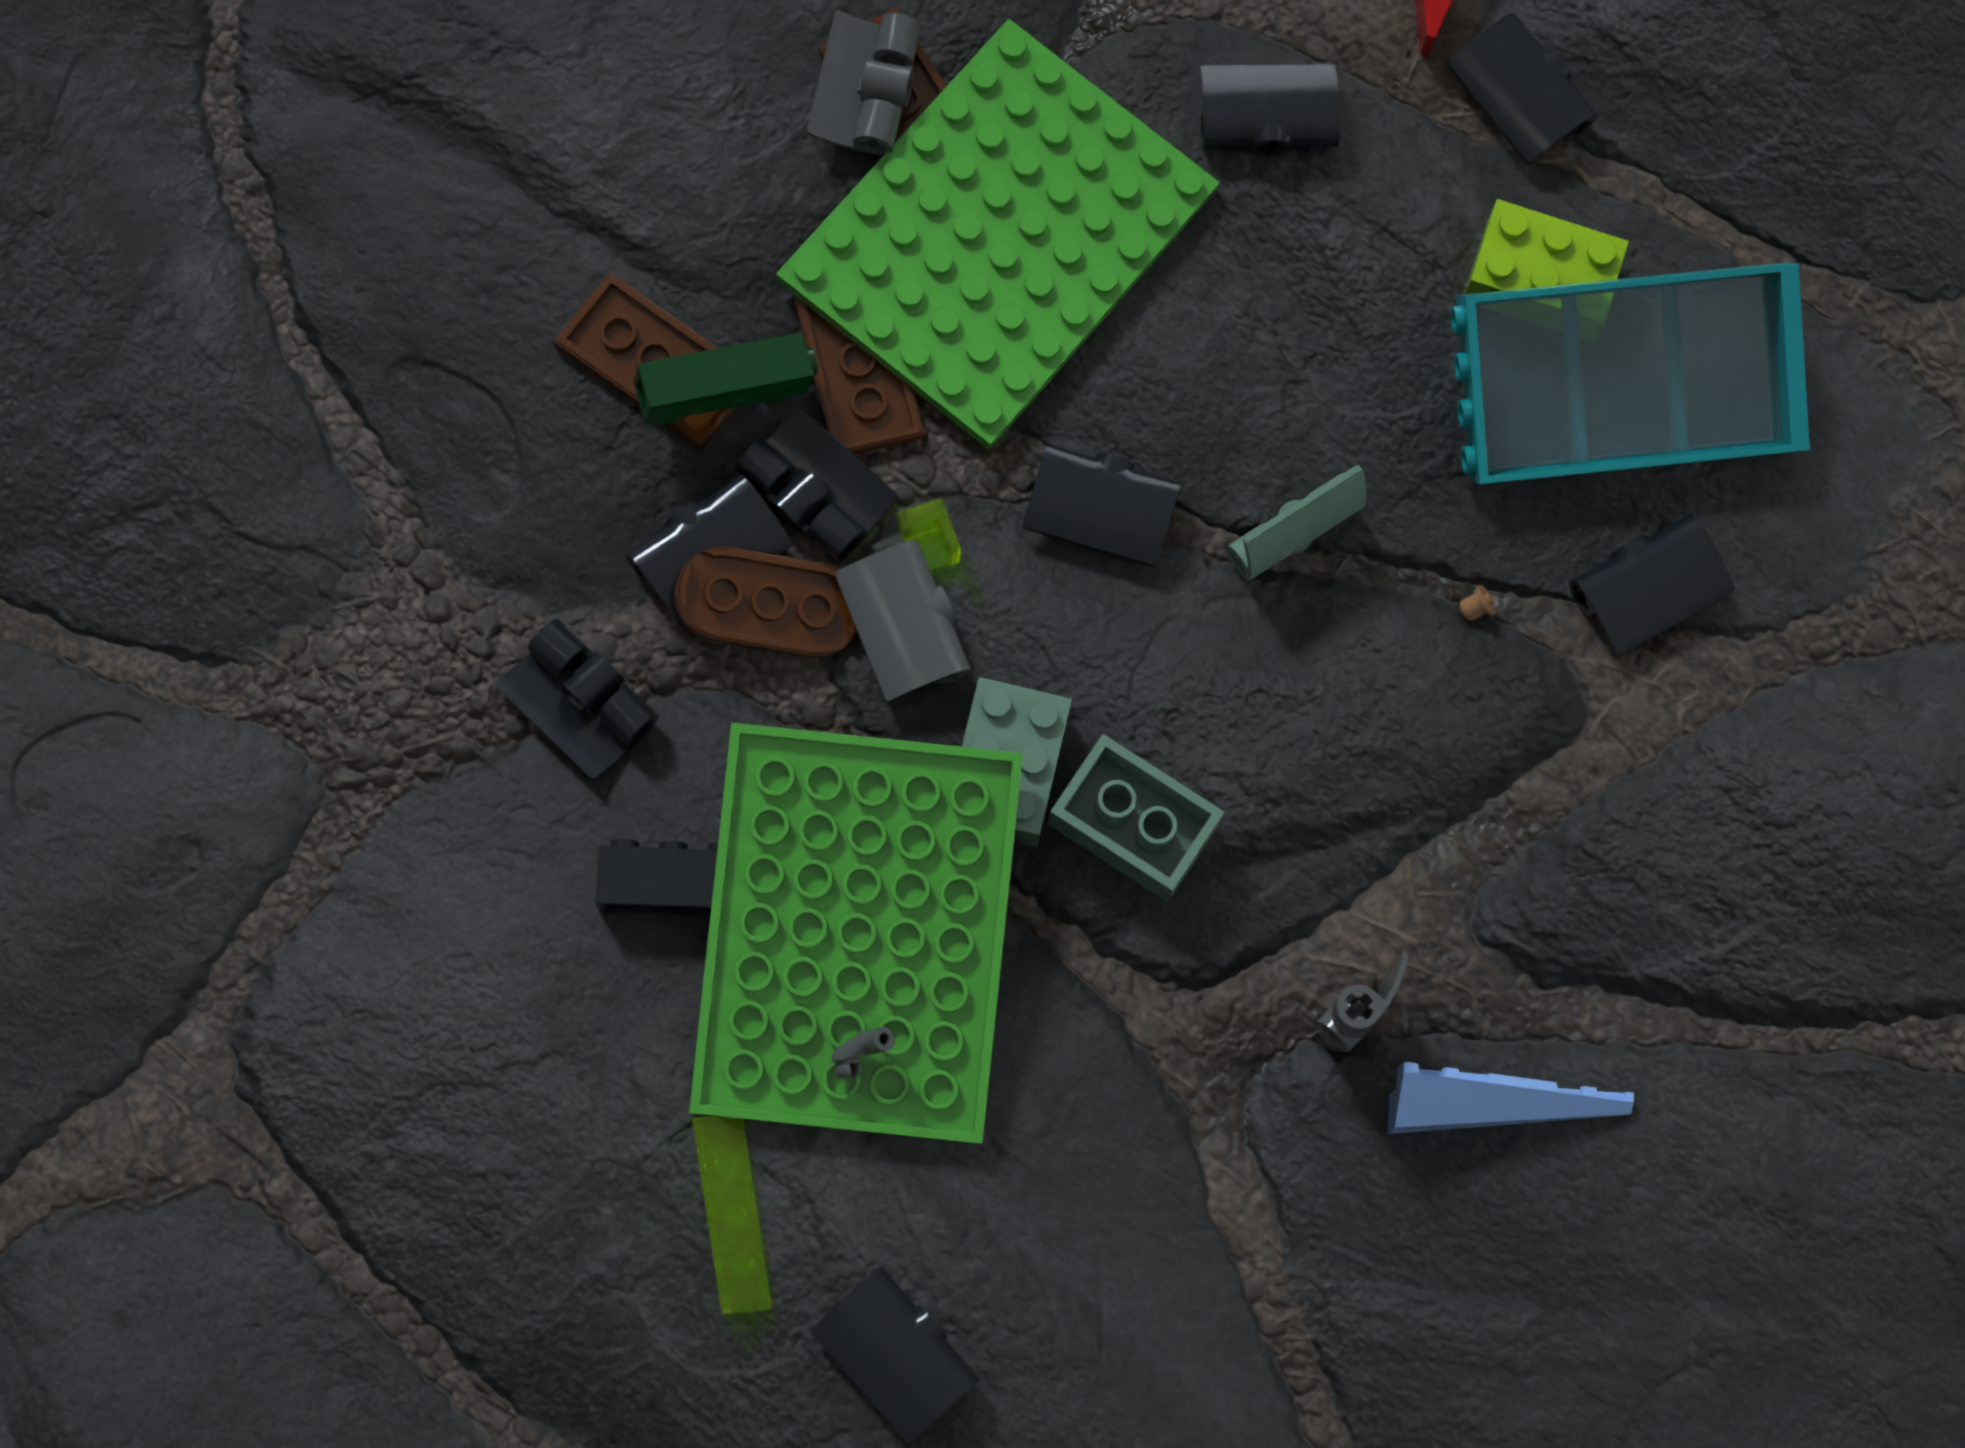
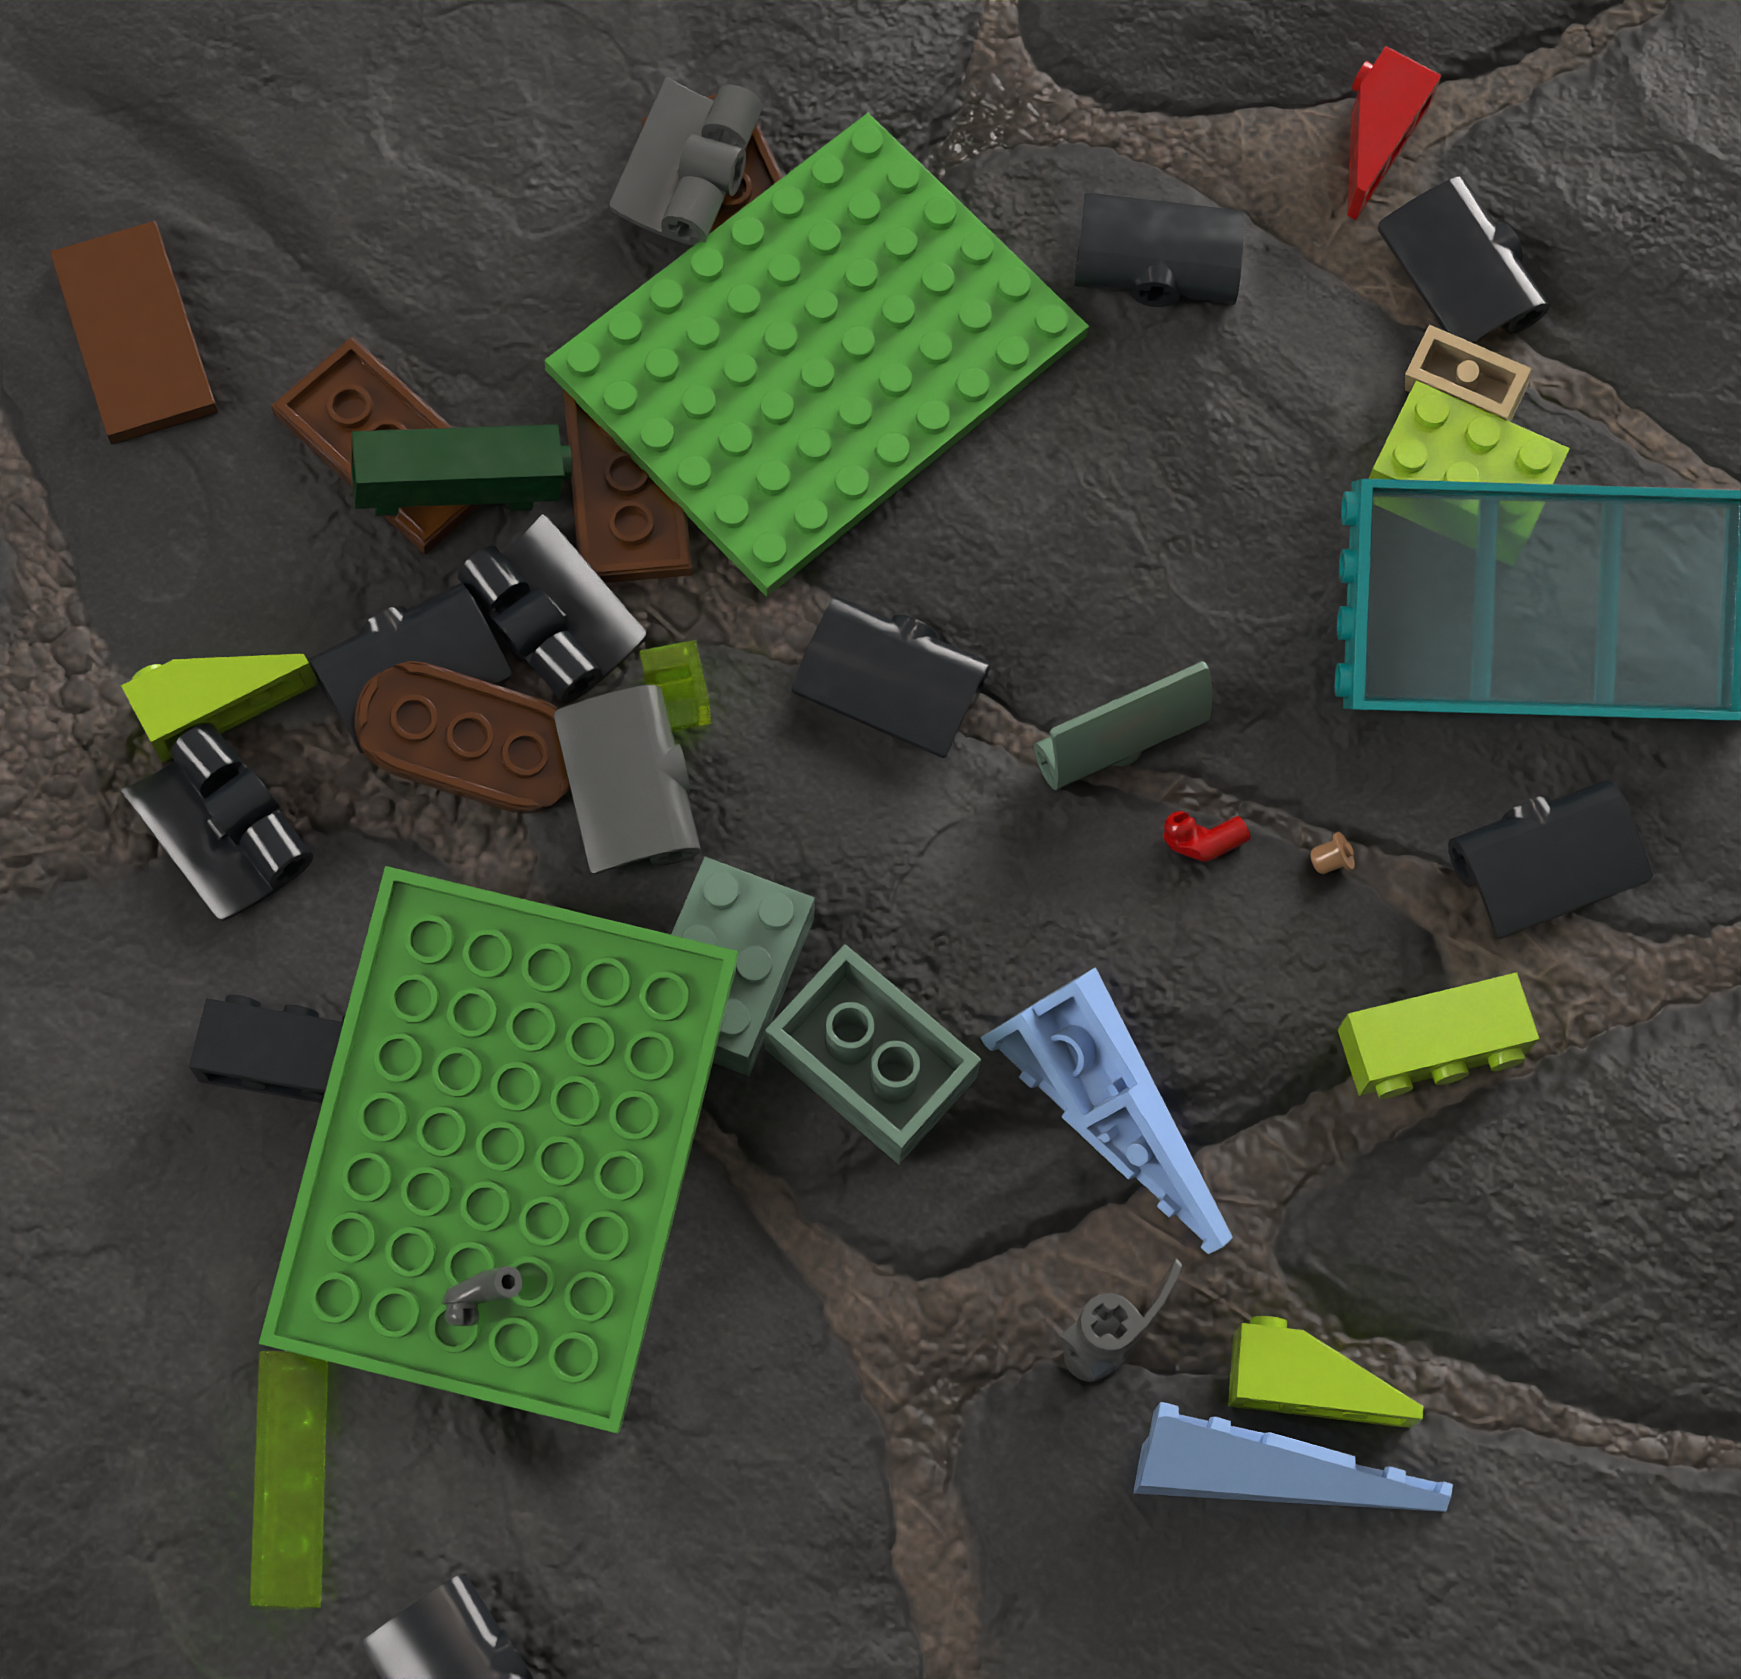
camera: 10 degrees right, 5 degrees down
none -> reddish brown tile [50,221,218,445]
none -> lime slope [121,654,317,763]
none -> light blue wedge [980,967,1233,1254]
none -> red arm [1163,811,1251,862]
none -> lime slope [1228,1316,1423,1428]
none -> lime brick [1338,972,1540,1099]
none -> tan brick [1405,324,1532,422]

